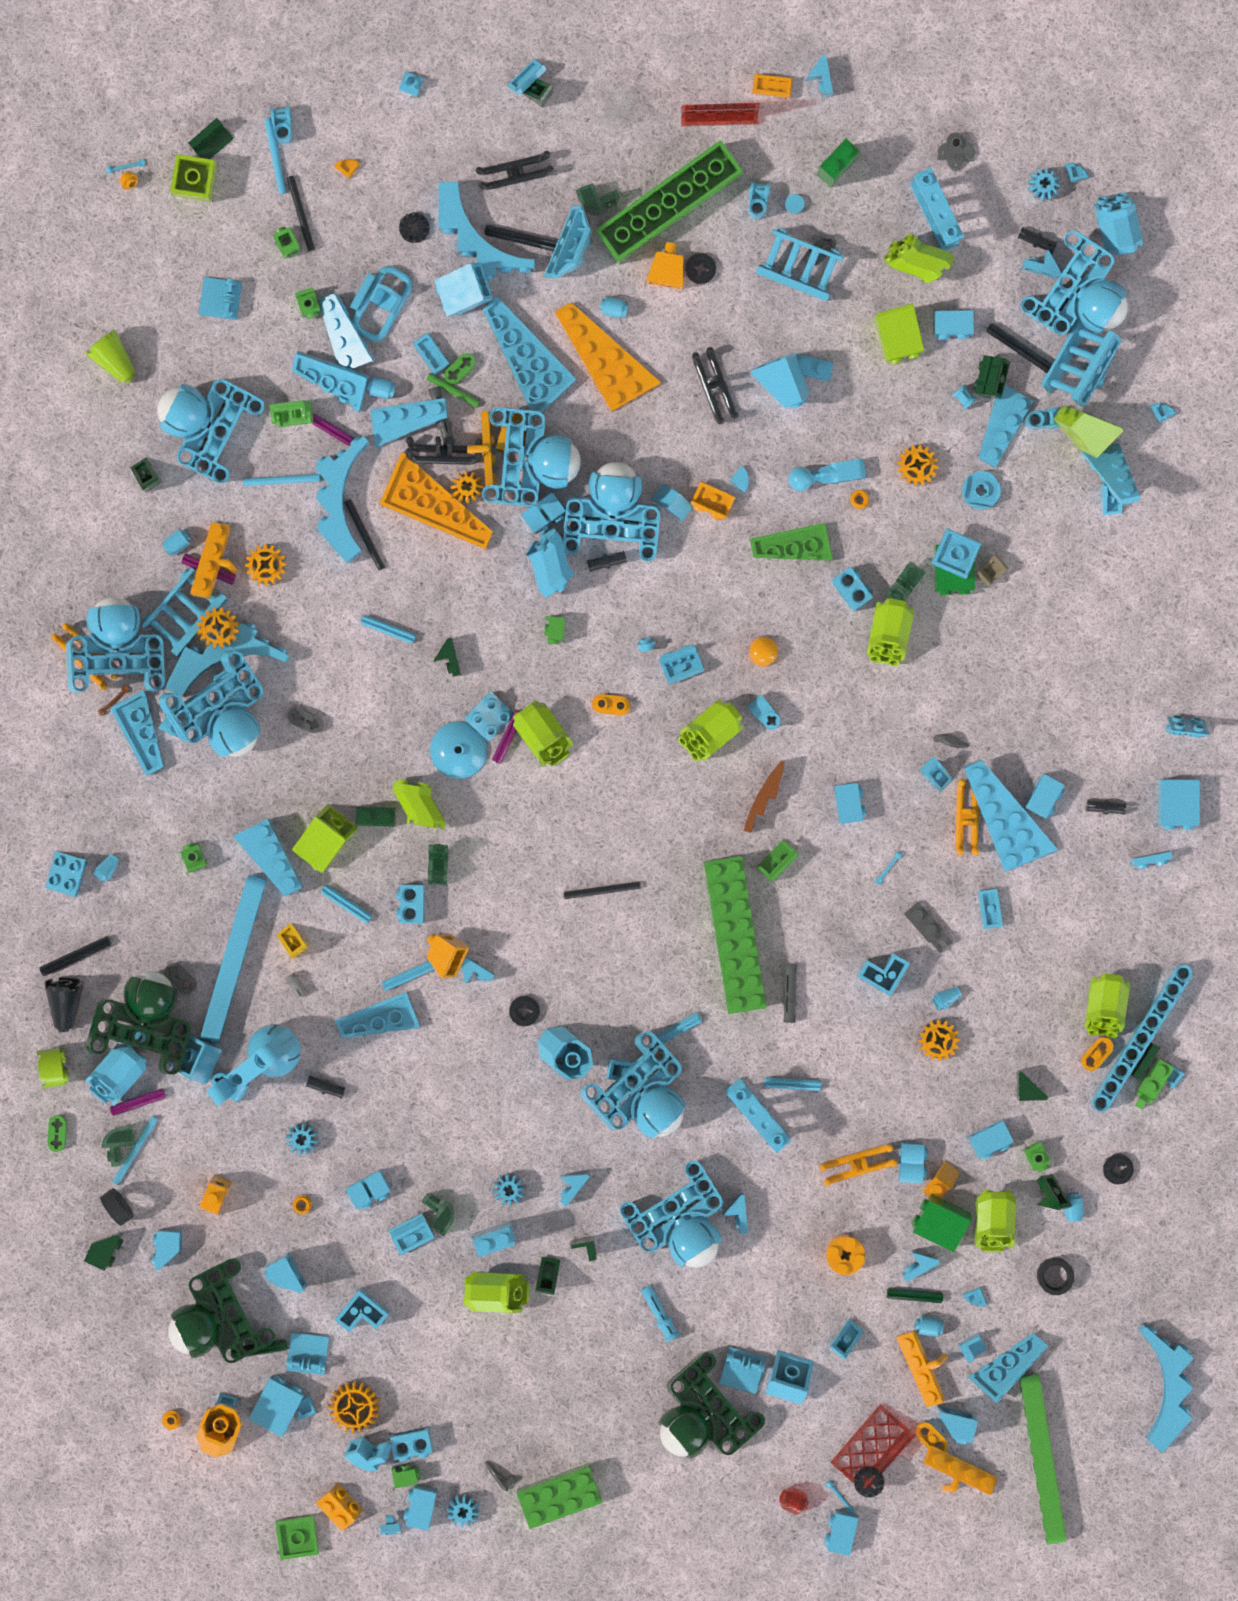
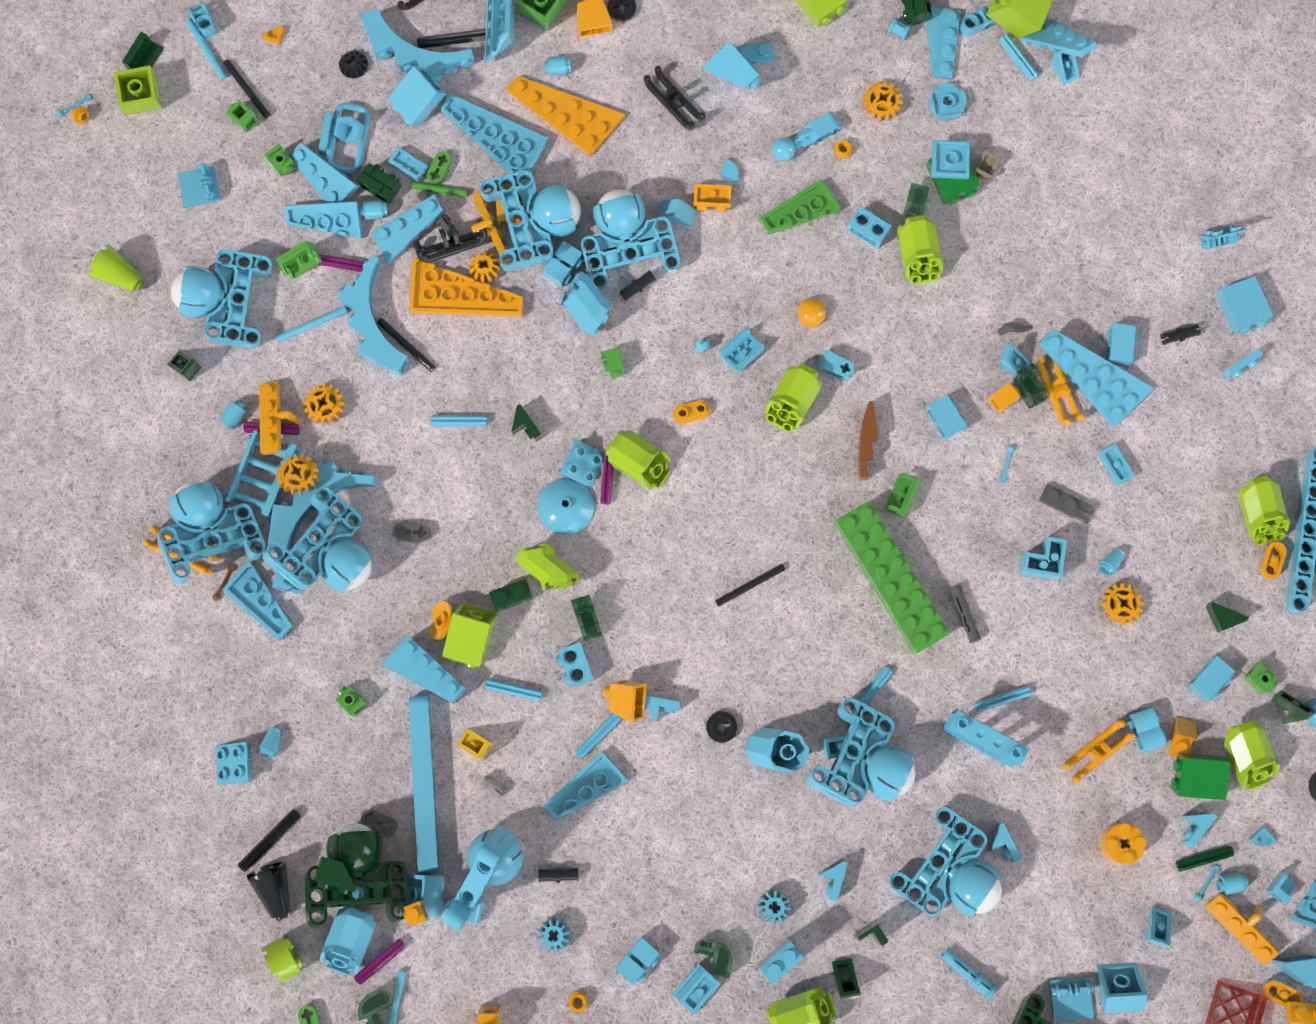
camera: 15 degrees left, 10 degrees down
none -> dark green slope [313,857,356,895]
none -> dark green brick [356,163,402,204]
none -> light orange brick [403,900,430,927]
none -> light orange dish [428,601,453,640]
none -> light orange brick [988,382,1021,414]
none -> medium azure axle [999,34,1038,81]
none -> clear green brick [1013,363,1046,409]
none -> medium azure hinge [1194,865,1220,902]

